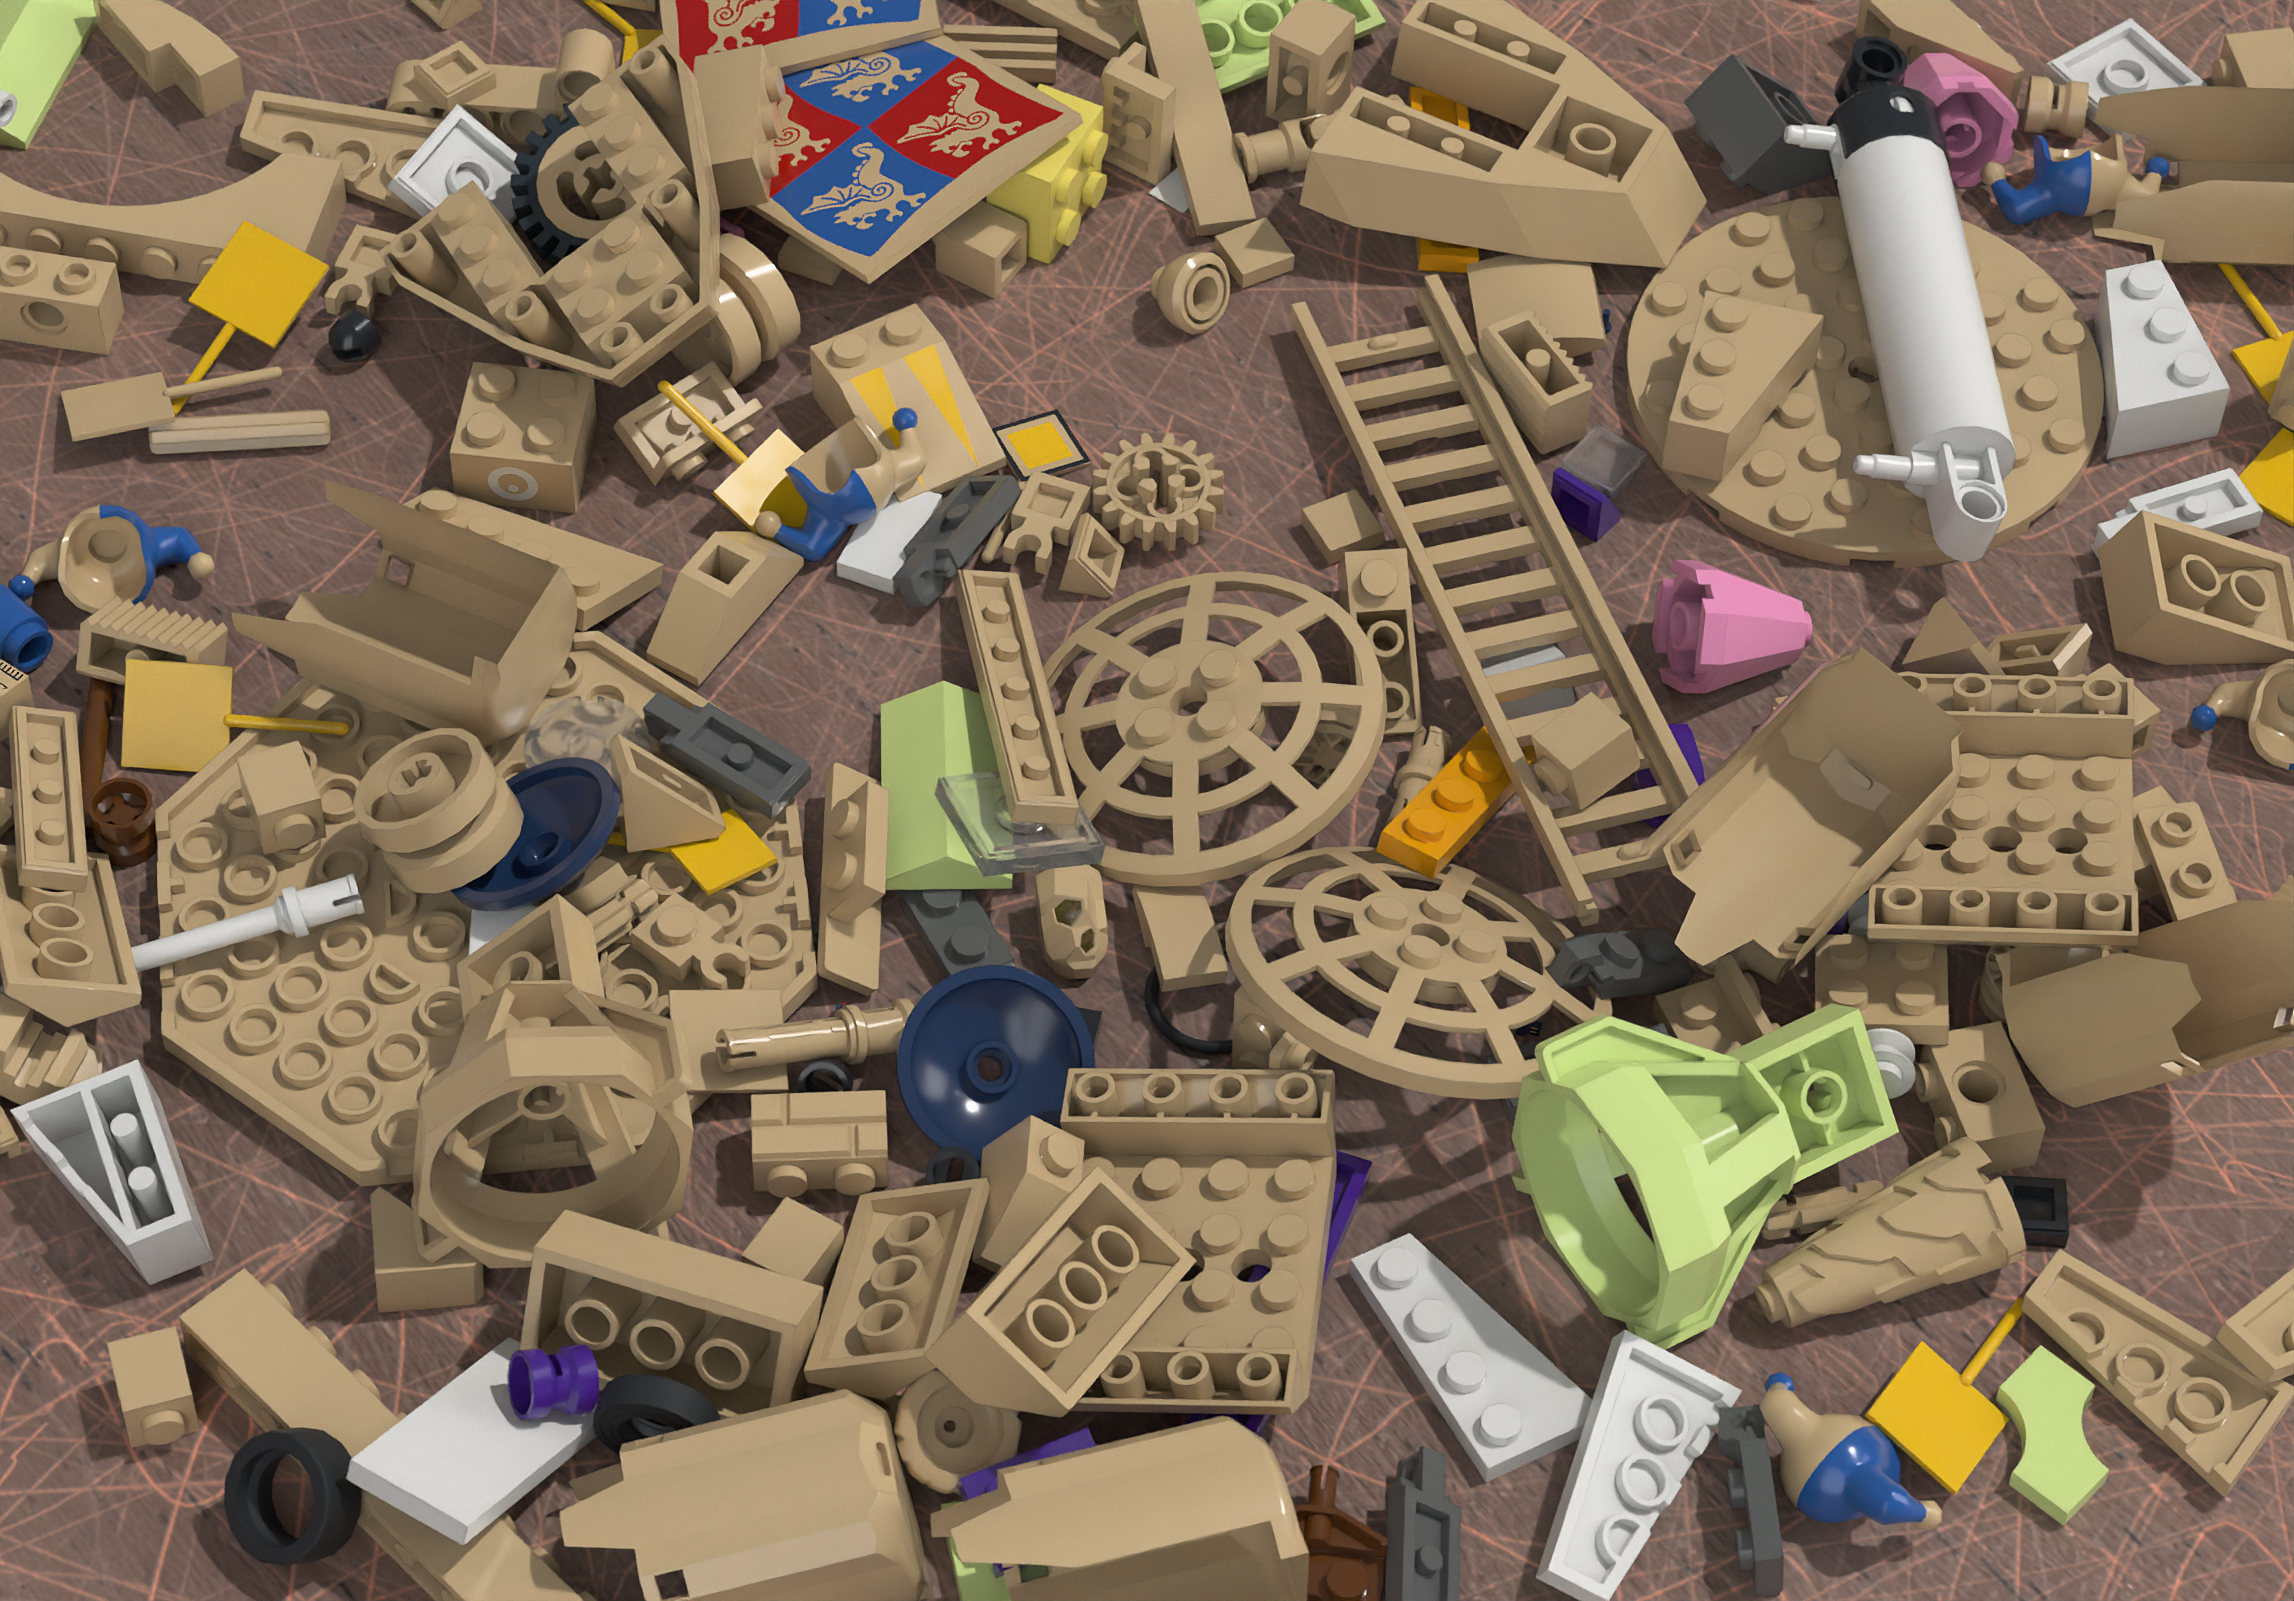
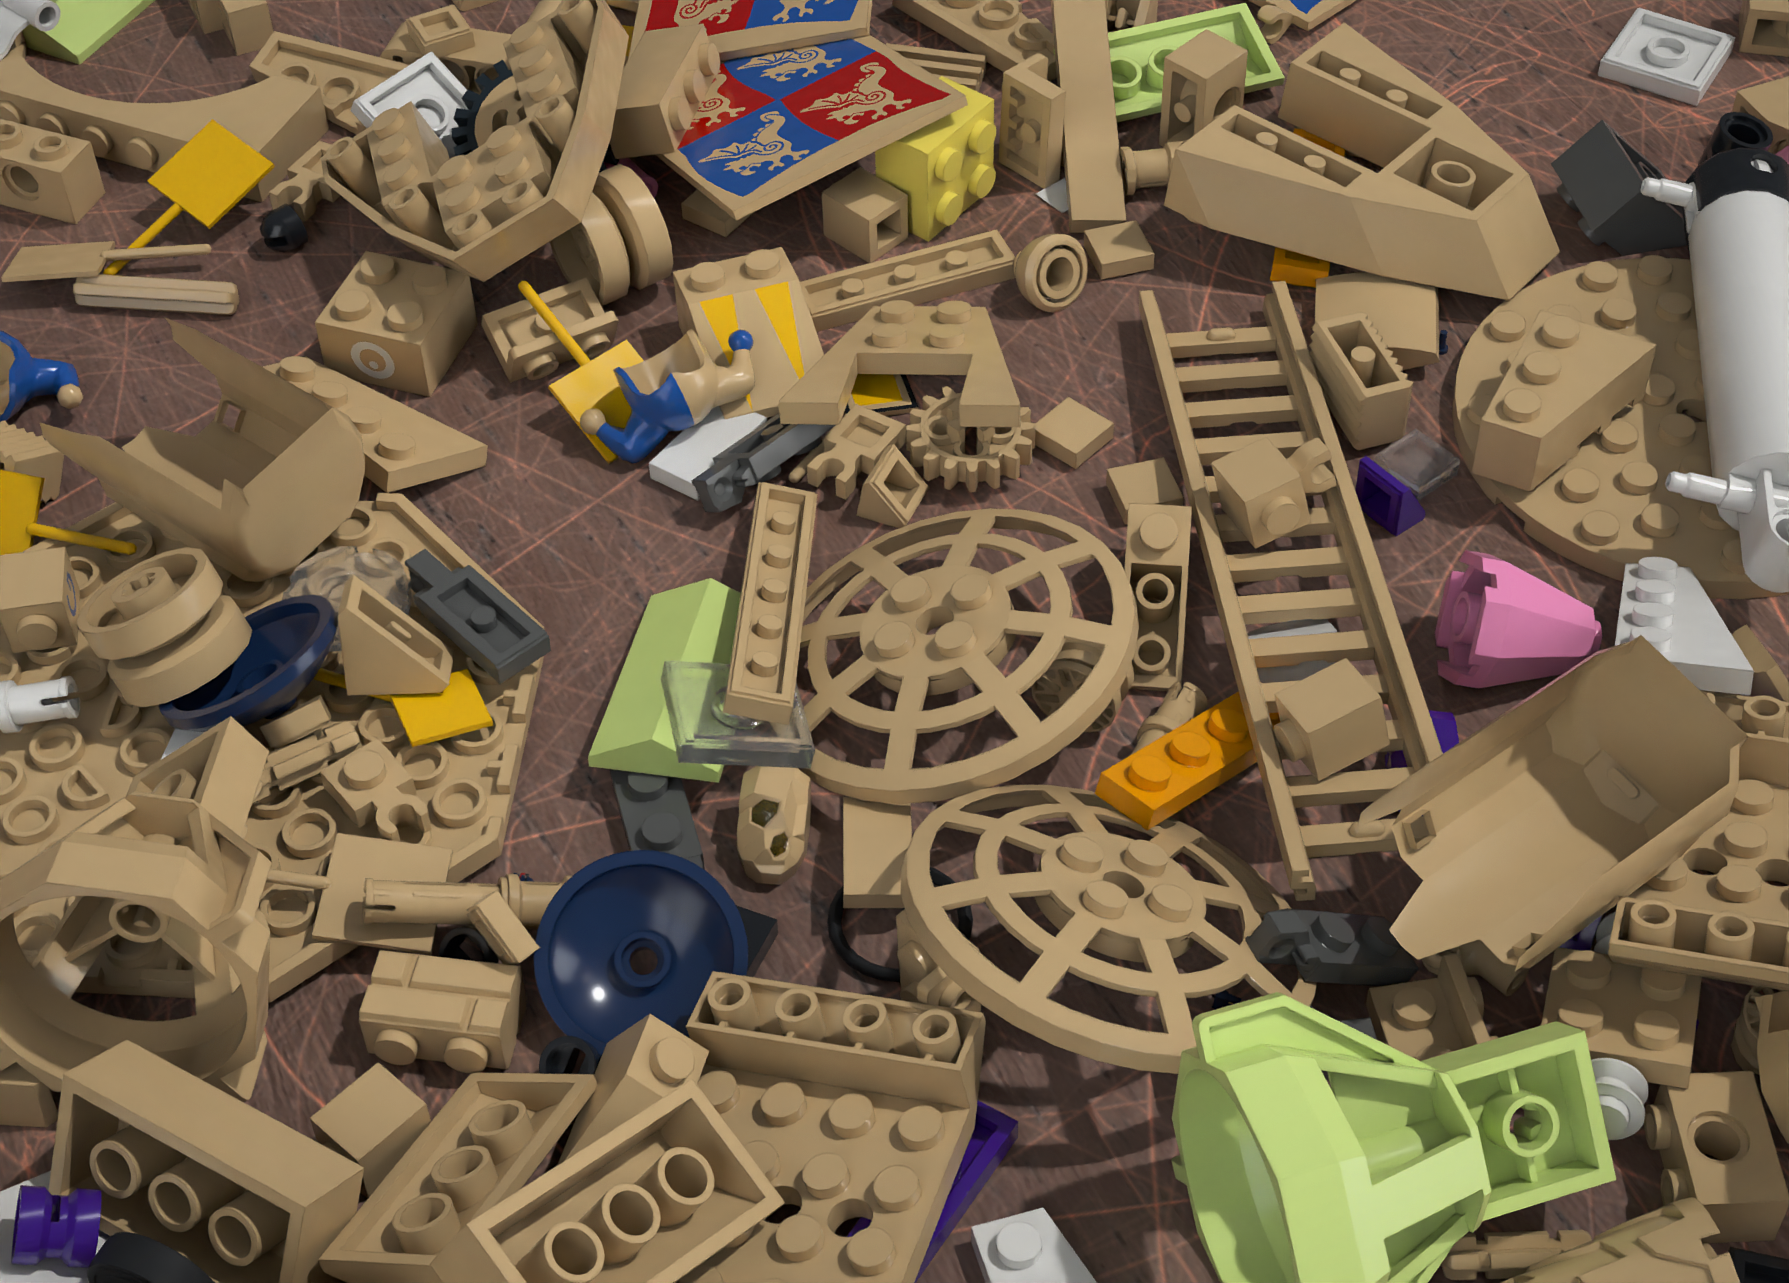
camera: 15 degrees right, 5 degrees down
tan slope [646,531,804,687] -> none
tan bracket [817,763,889,996] -> none
none -> tan tile [466,890,539,965]
none -> tan wing [779,300,1021,427]
none -> tan tile [800,230,1016,332]
none -> tan tile [1035,397,1114,469]
none -> tan brick [1211,436,1337,549]
none -> white wing [1615,557,1754,696]

